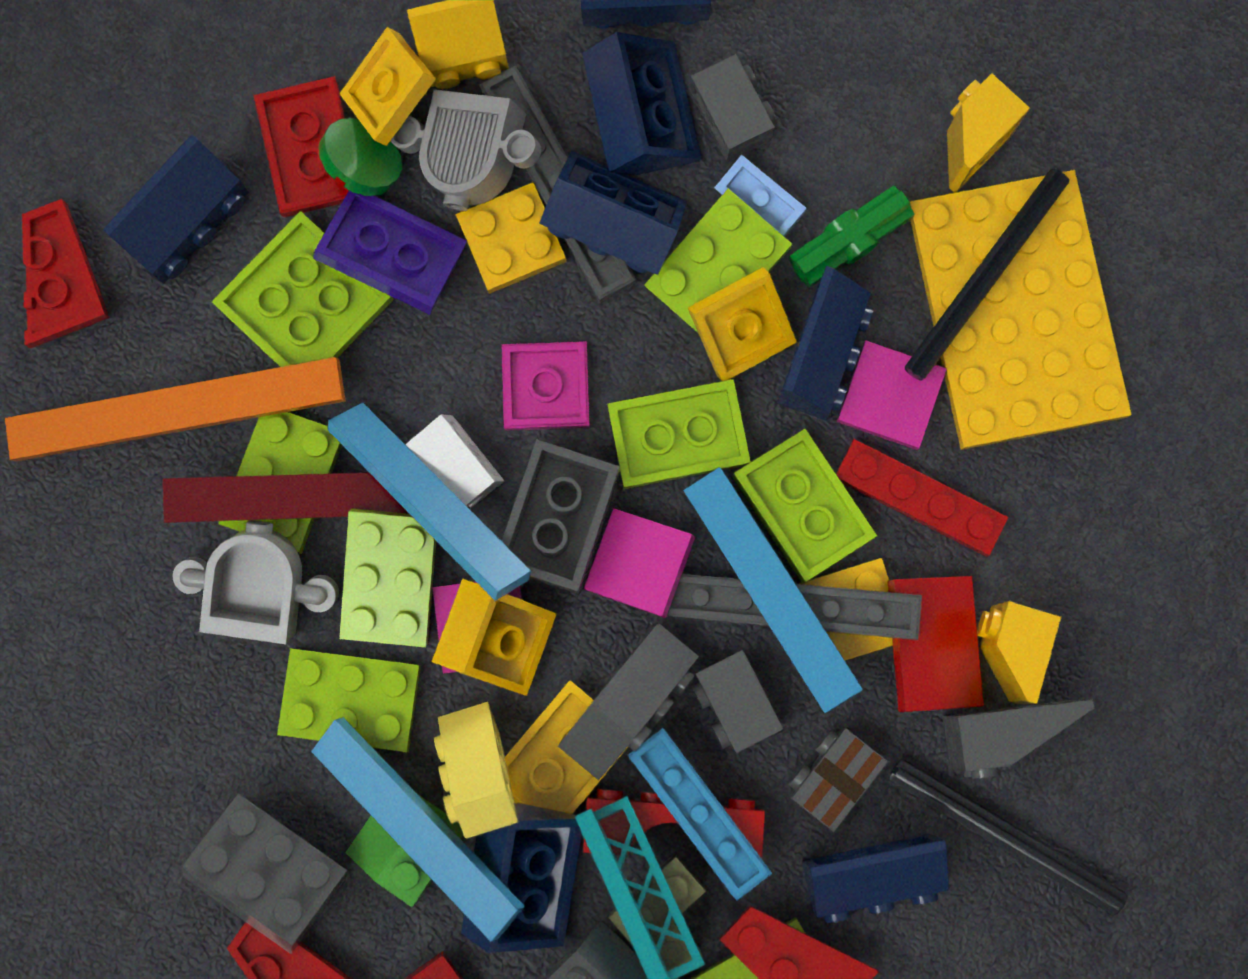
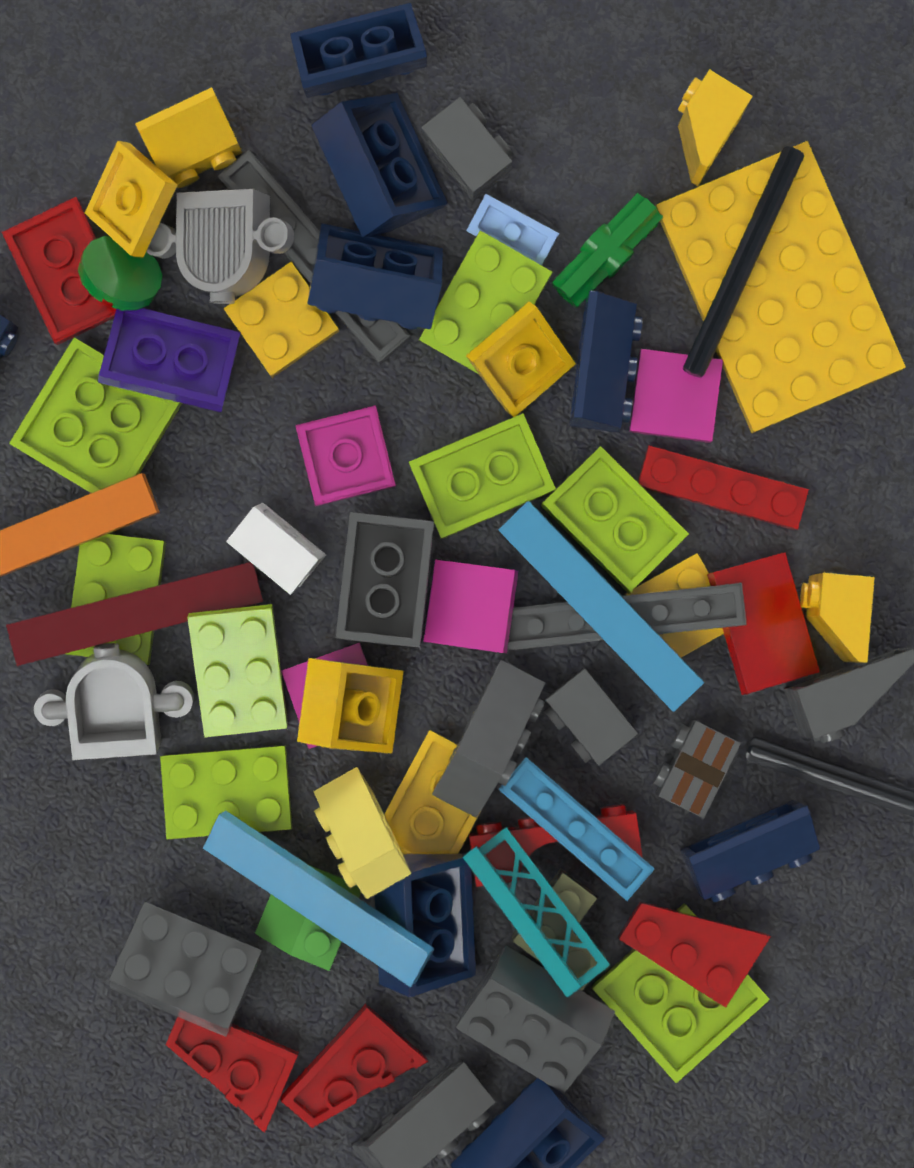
camera: 15 degrees left, 5 degrees up
dark azure tile [328,403,531,601] -> none

